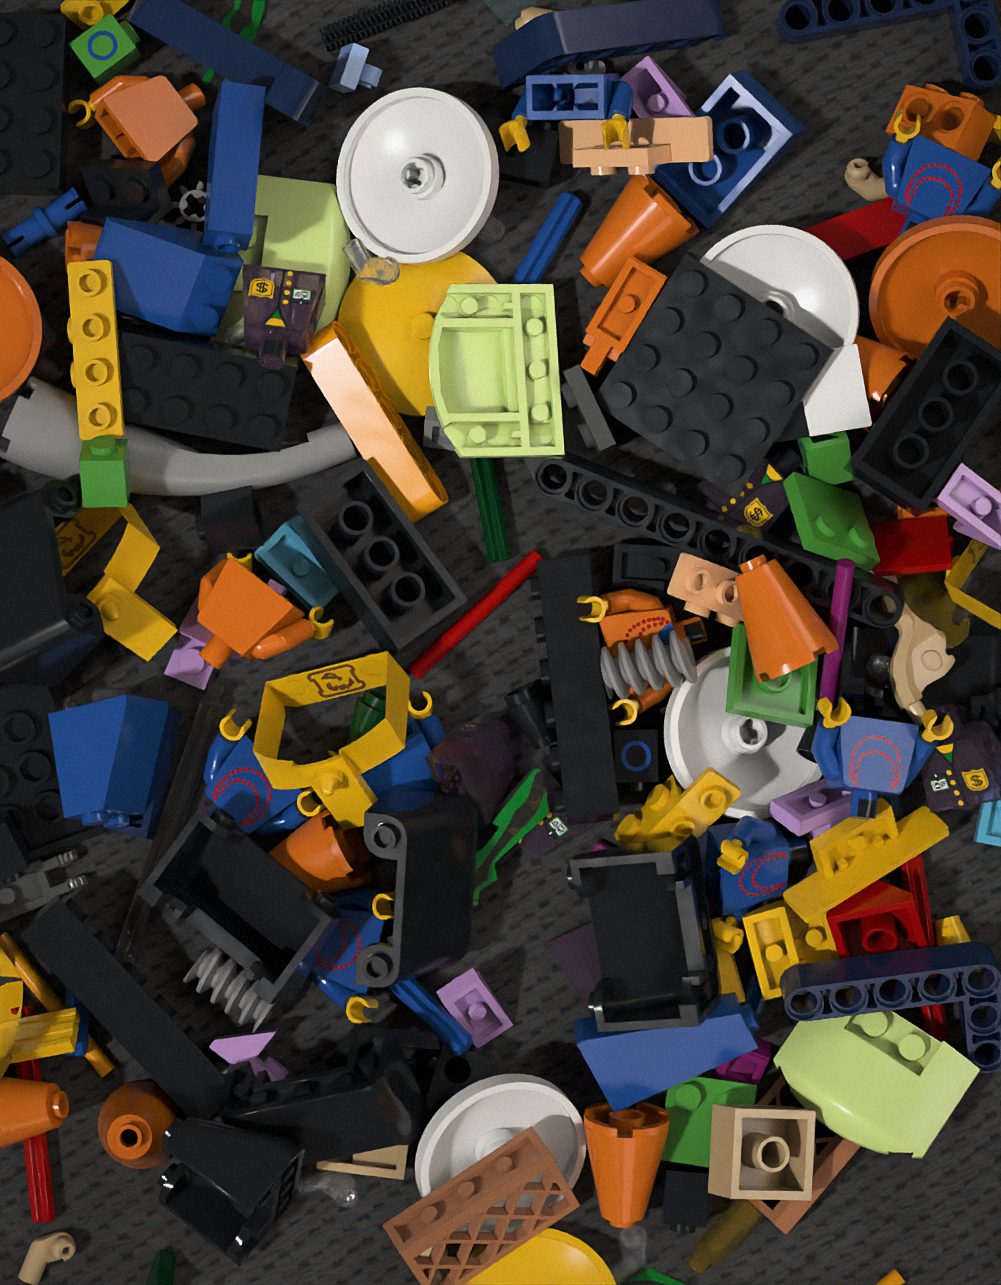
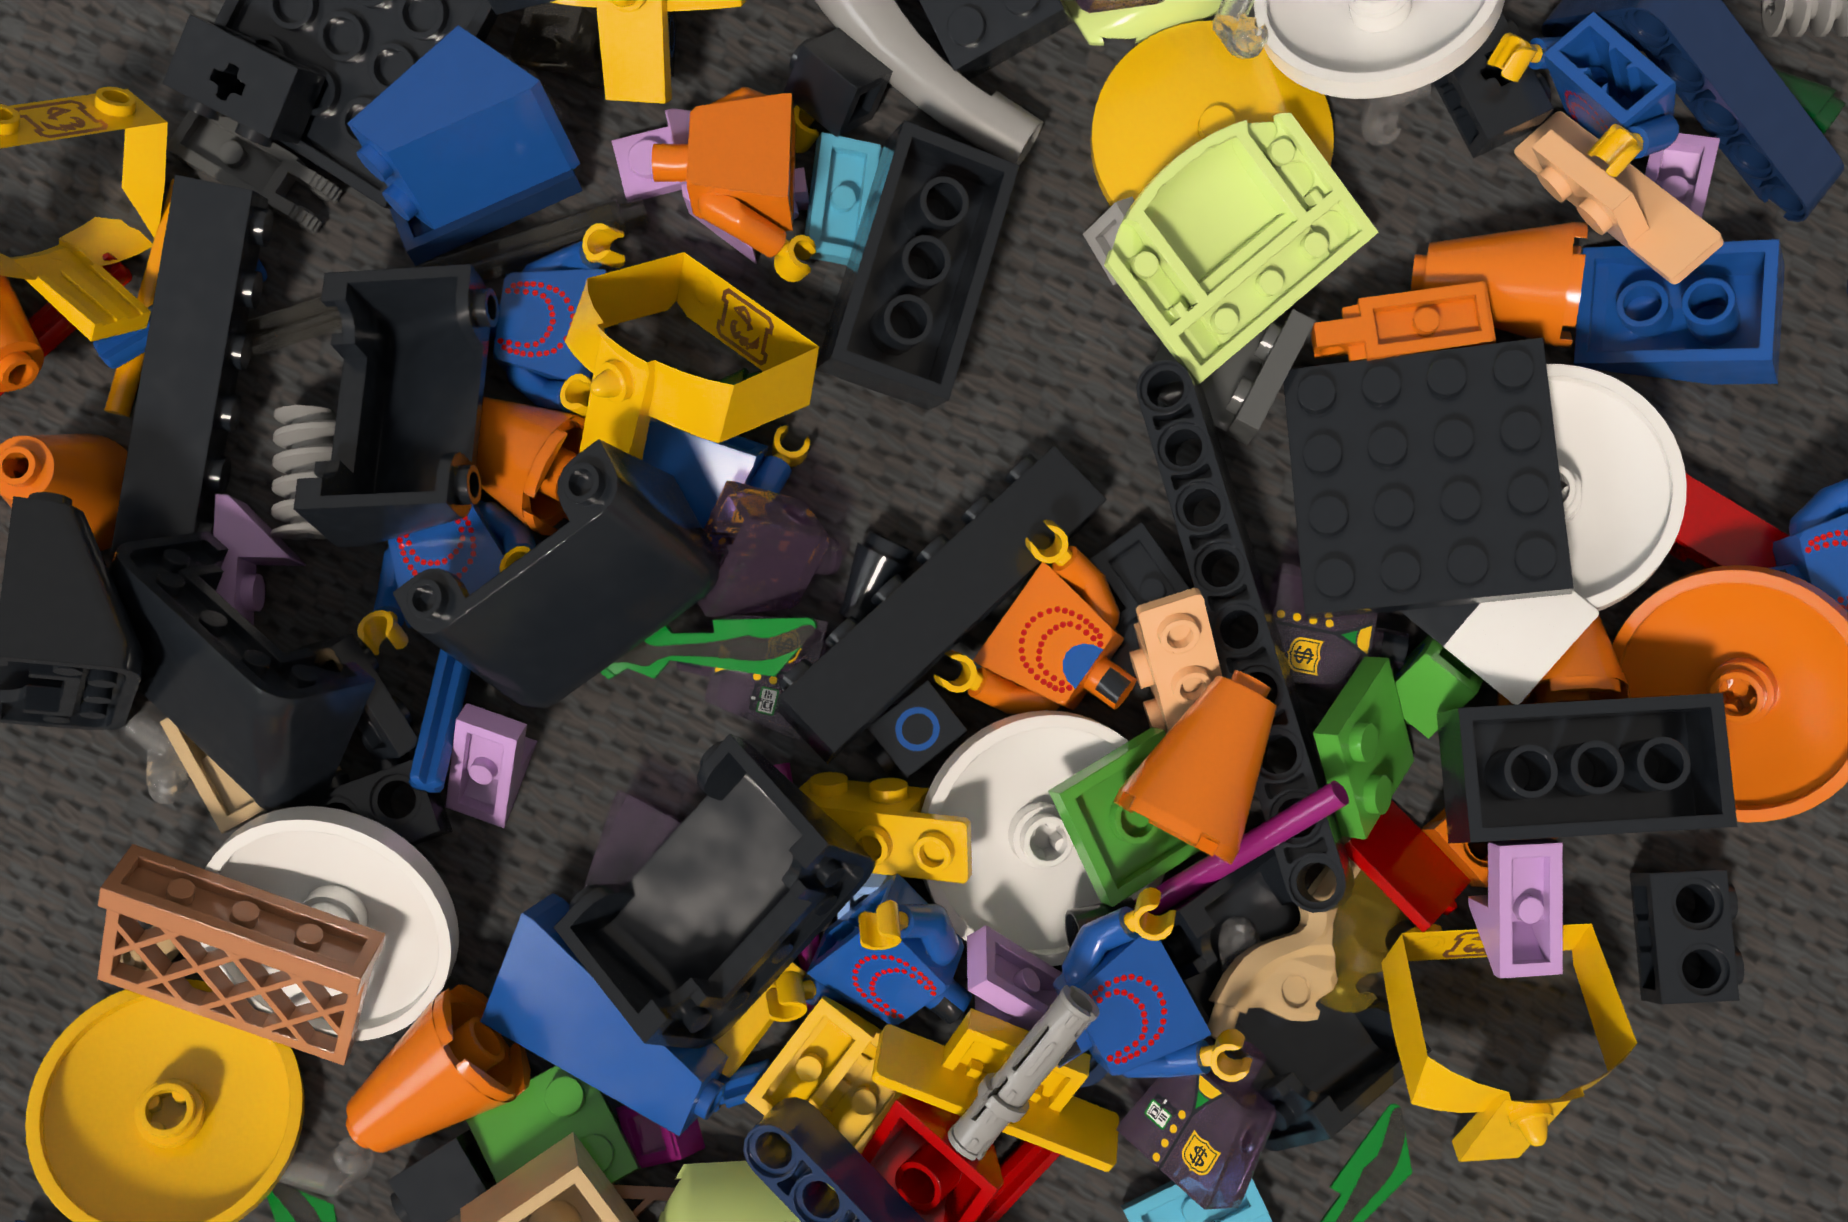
camera: 50 degrees right, 5 degrees down
light orange beam [298,321,448,524] -> none
red bar [407,549,544,680] -> none
dark green axle [469,458,511,563] -> none
blue axle [509,192,583,284] -> none
light grey piece [601,630,698,700] -> none
tan arm [845,158,889,201] -> none
none -> light grey pin [947,985,1100,1161]

